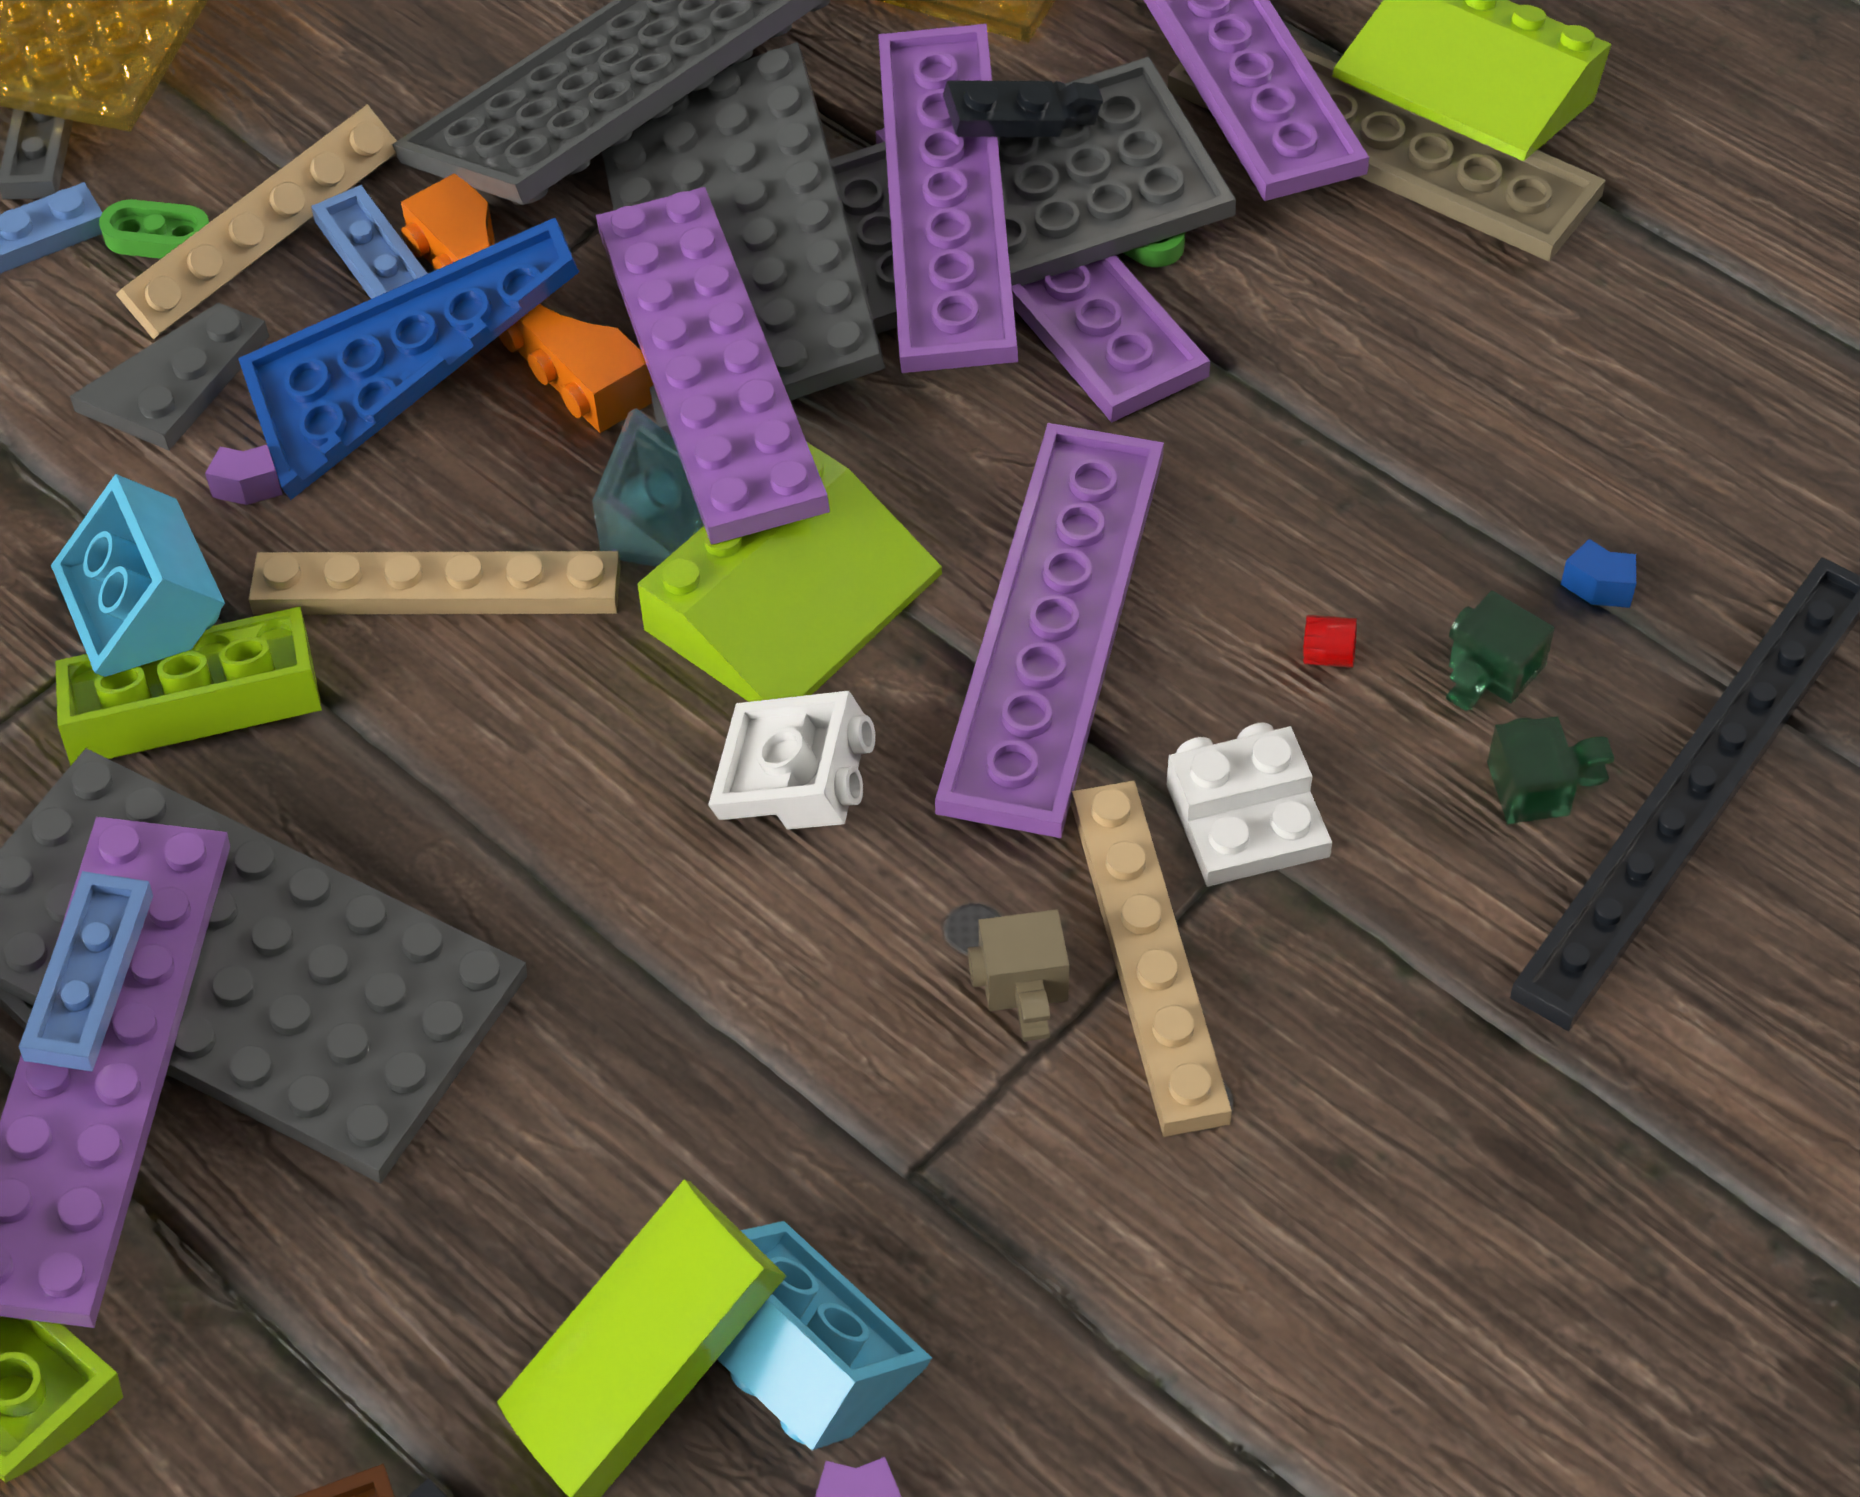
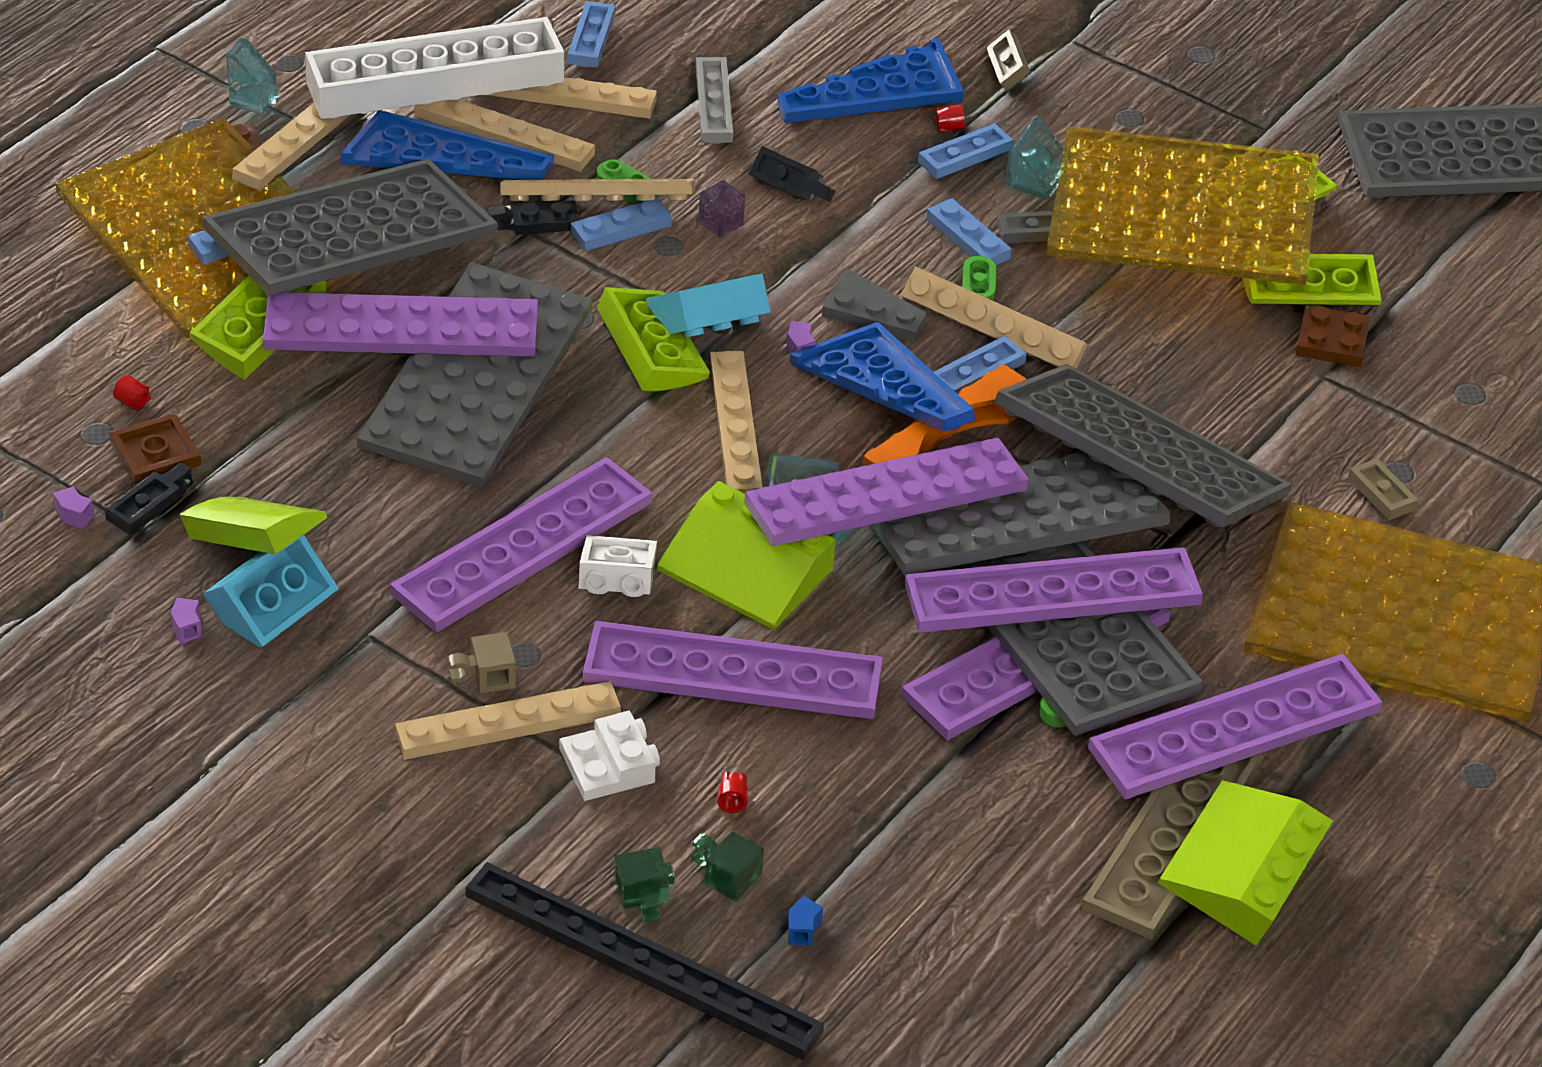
camera: 80 degrees right, 10 degrees down
medium blue plate [19,871,153,1072] -> none
black hinge [943,80,1103,137] -> none
none -> medium lavender plate [390,457,653,633]

